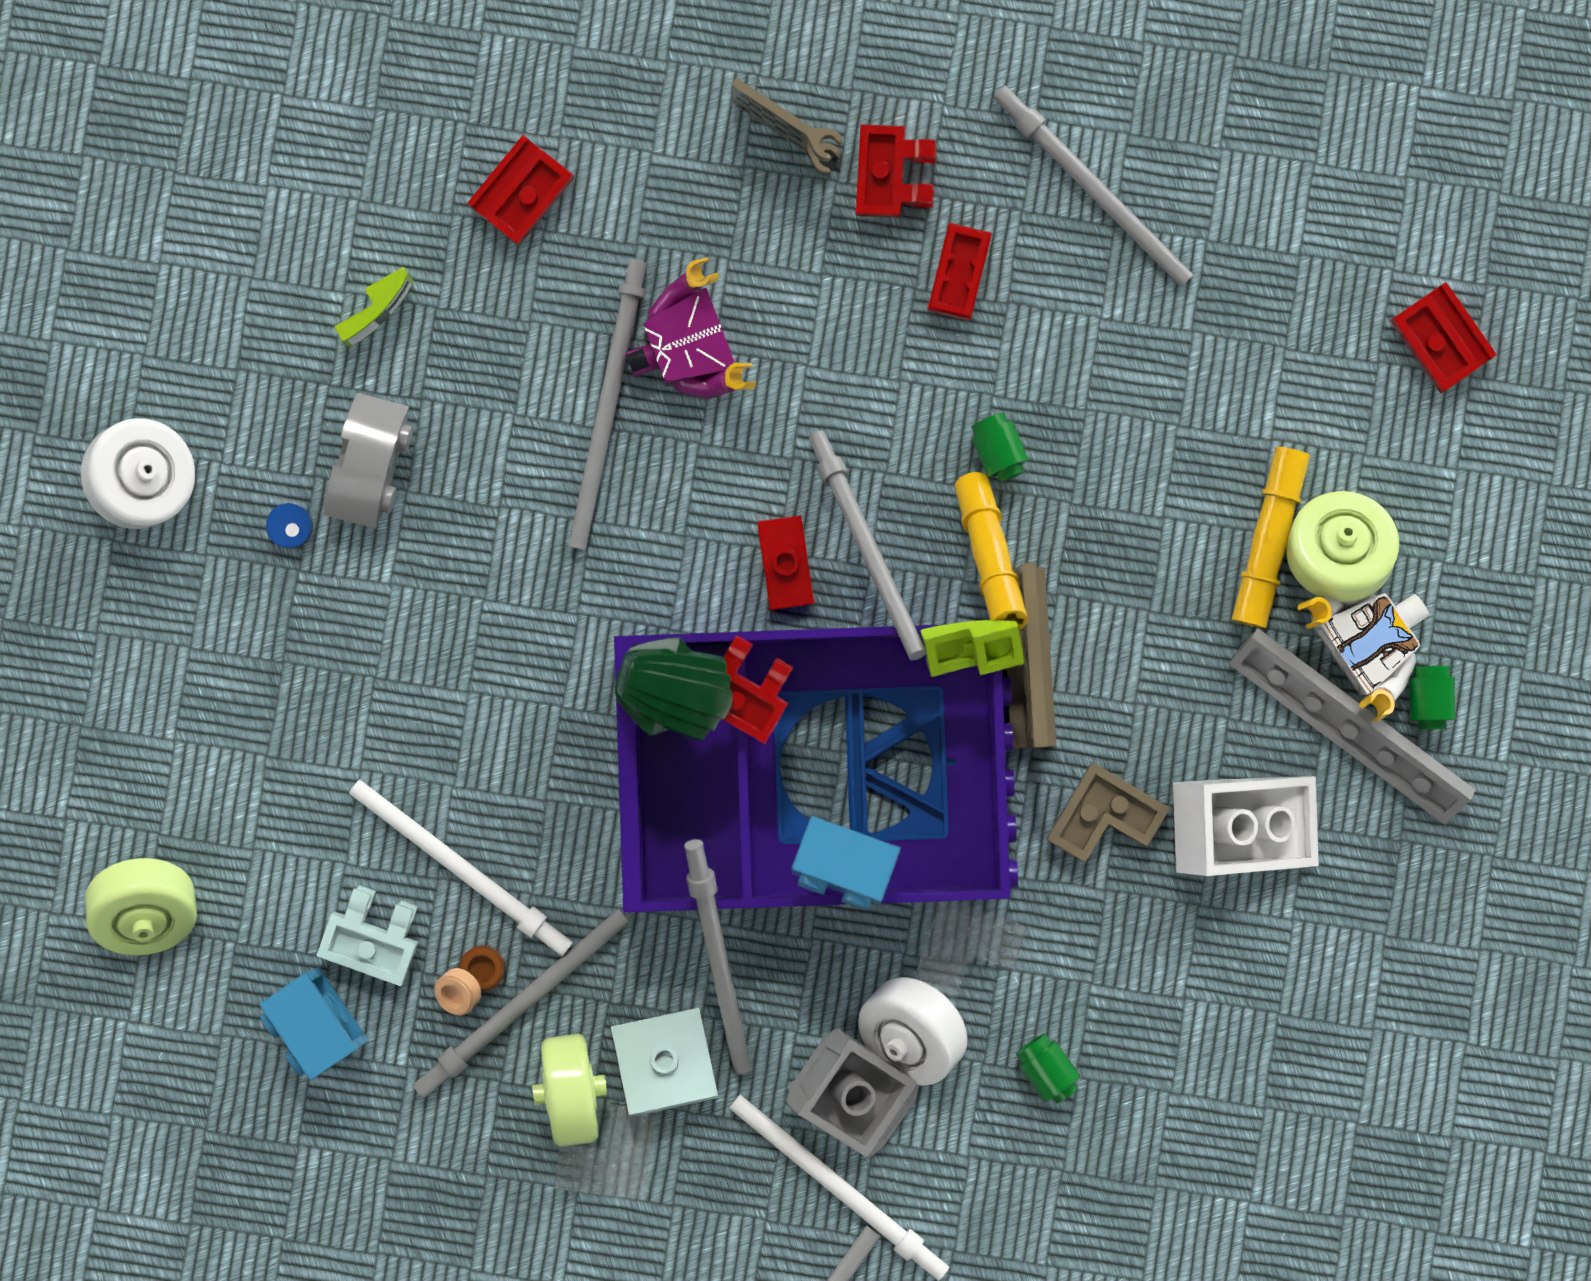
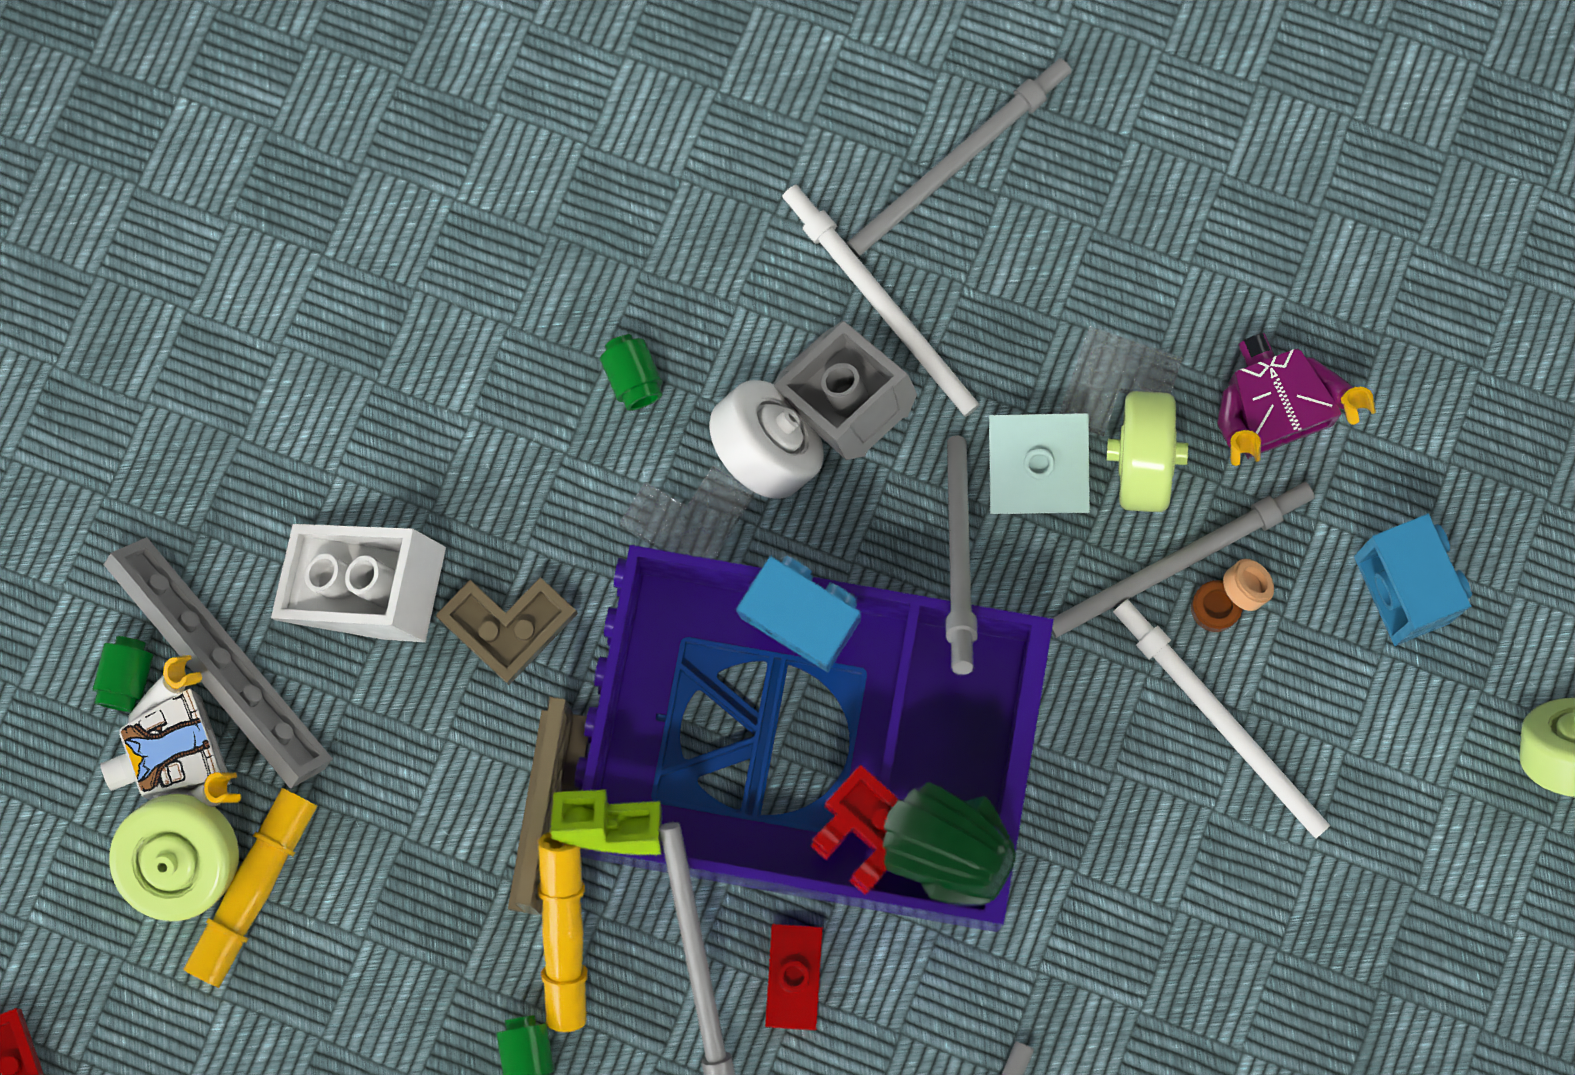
camera: 170 degrees left, 10 degrees down
light aqua plate [316,885,418,986] -> none
none -> magenta torso [1217,333,1376,466]

